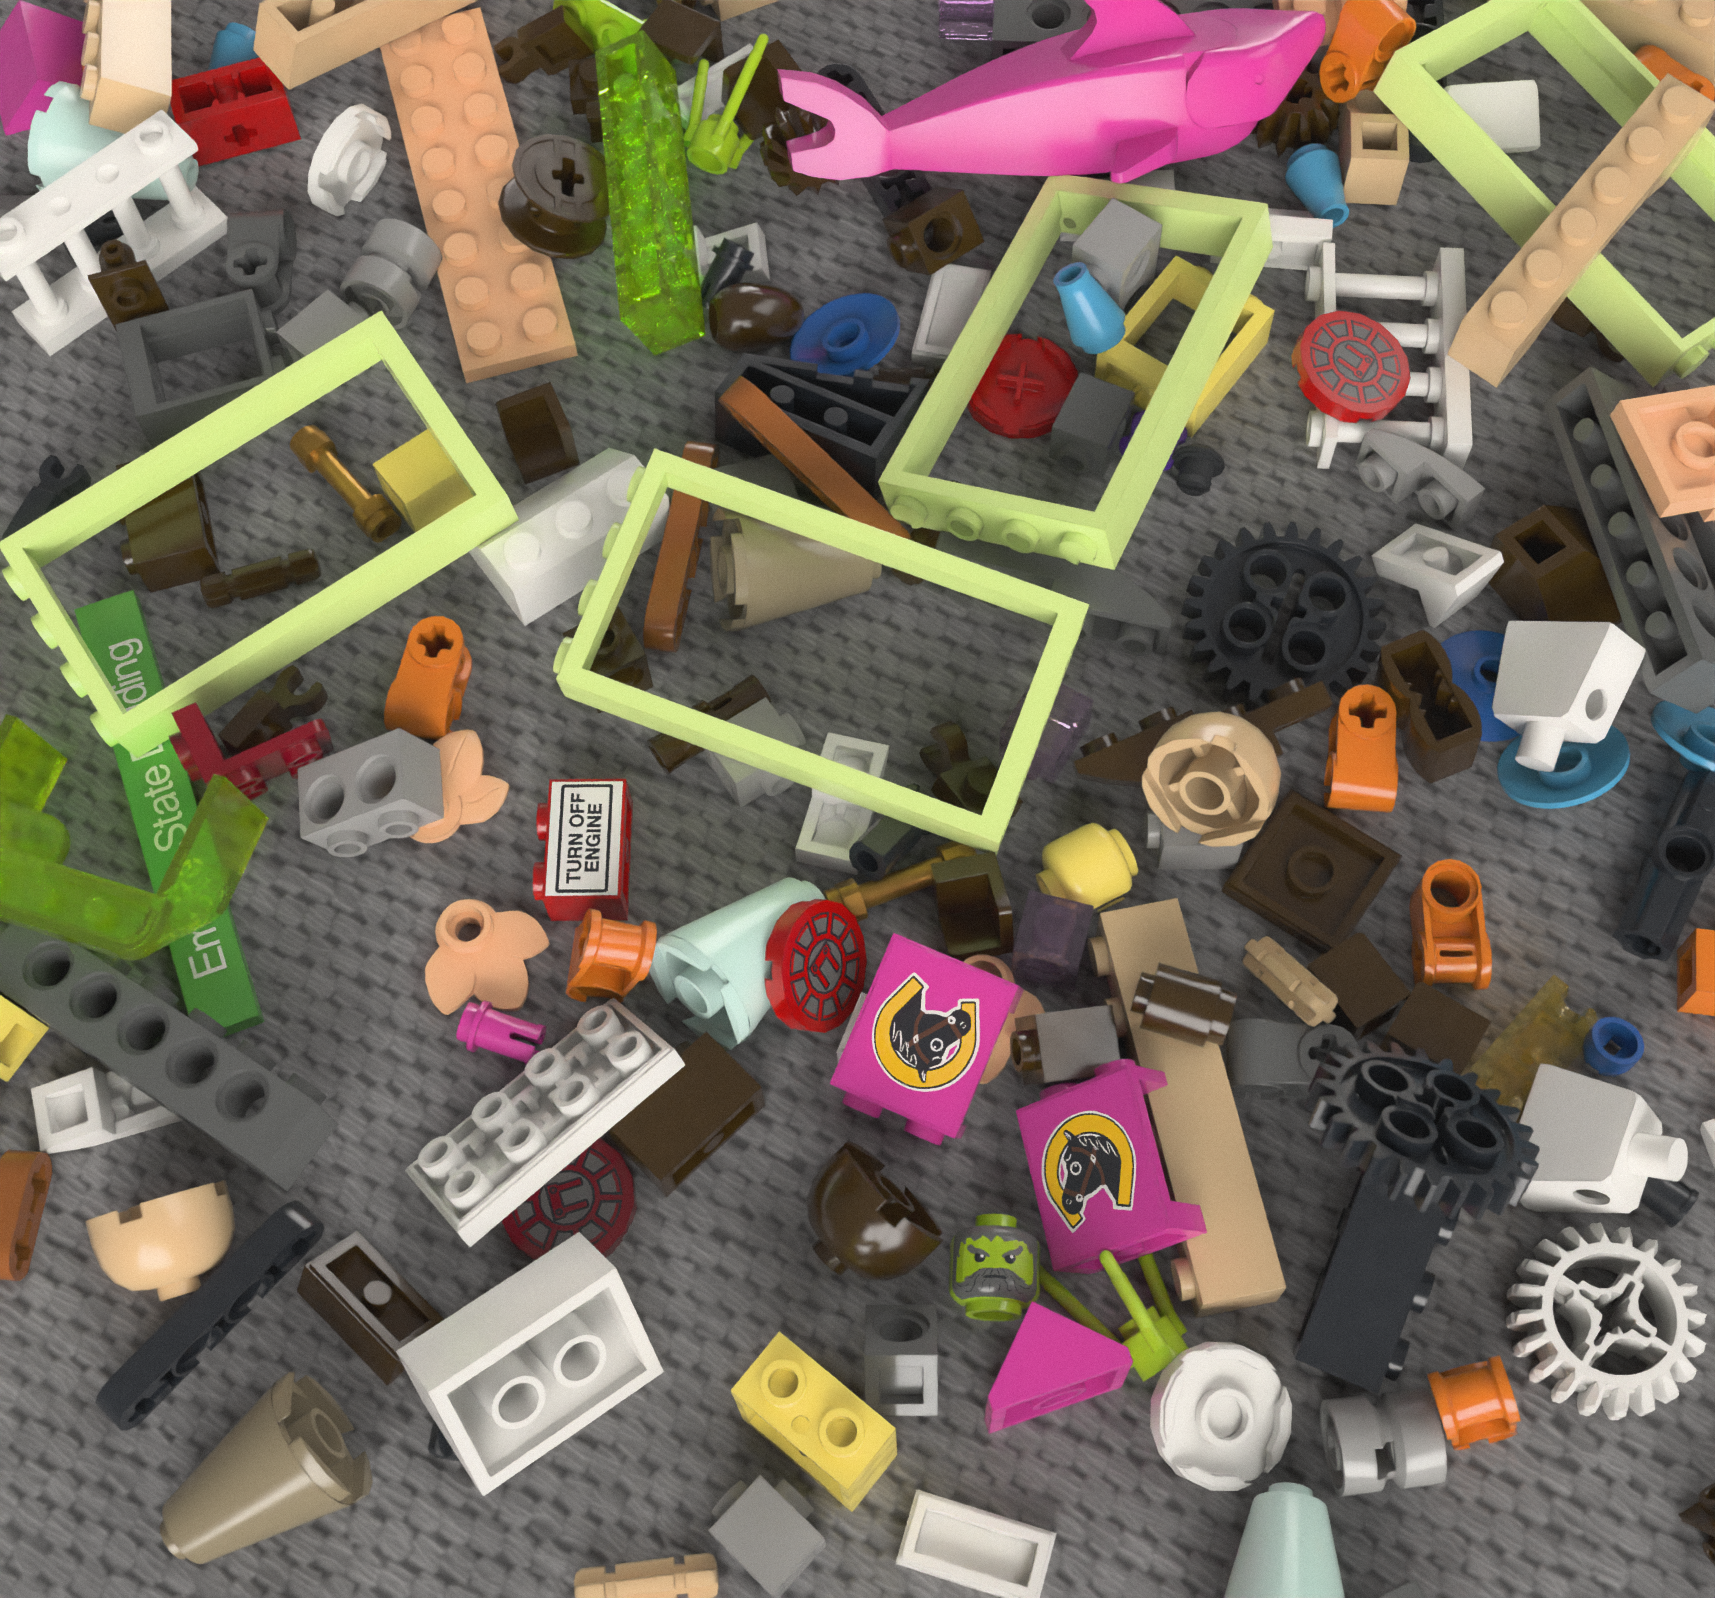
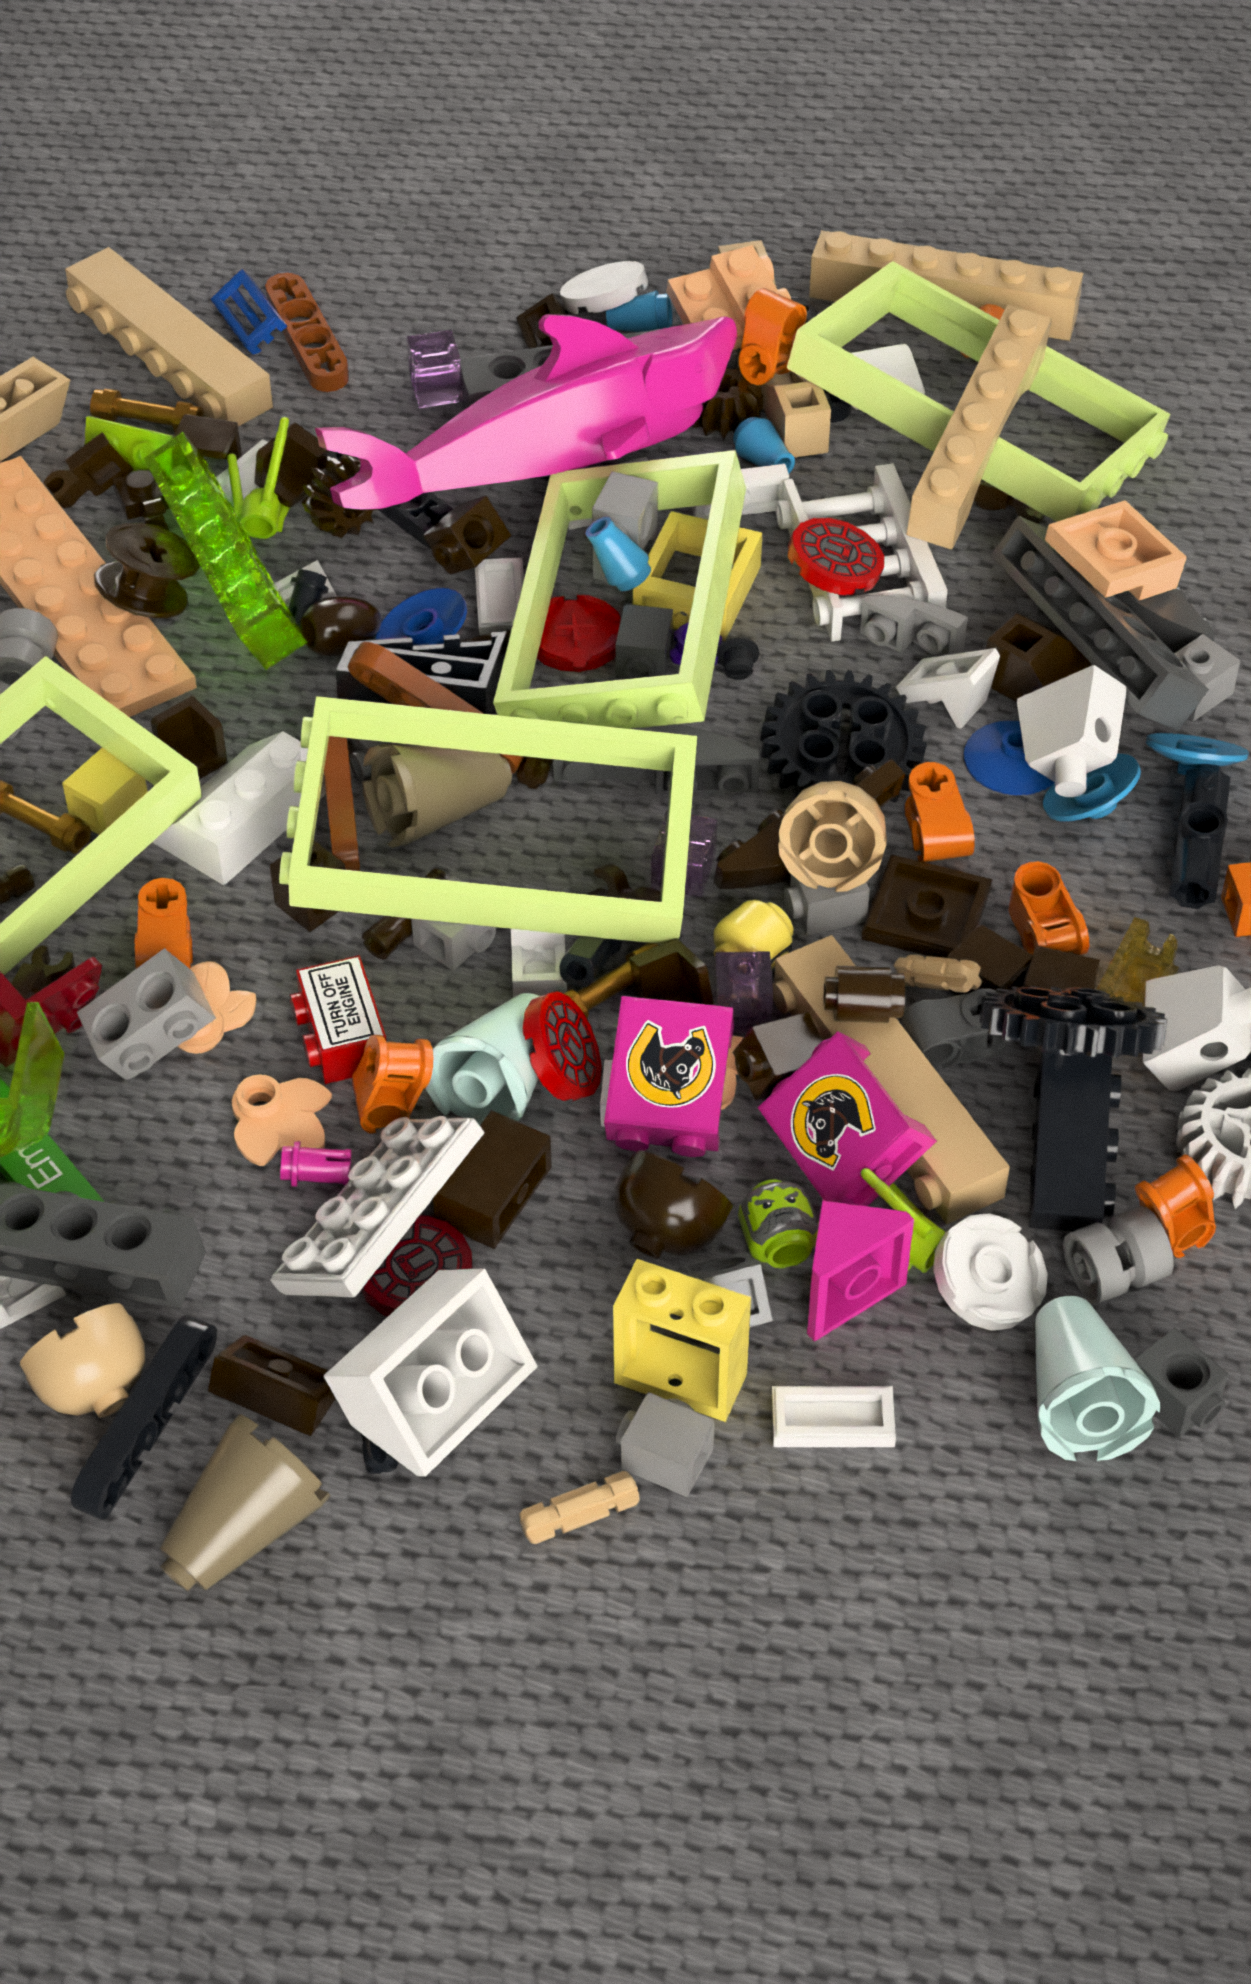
camera: 20 degrees left, 15 degrees down
dark brown brick [1374,630,1482,783] -> none
blue hinge [1582,1017,1644,1077] -> none

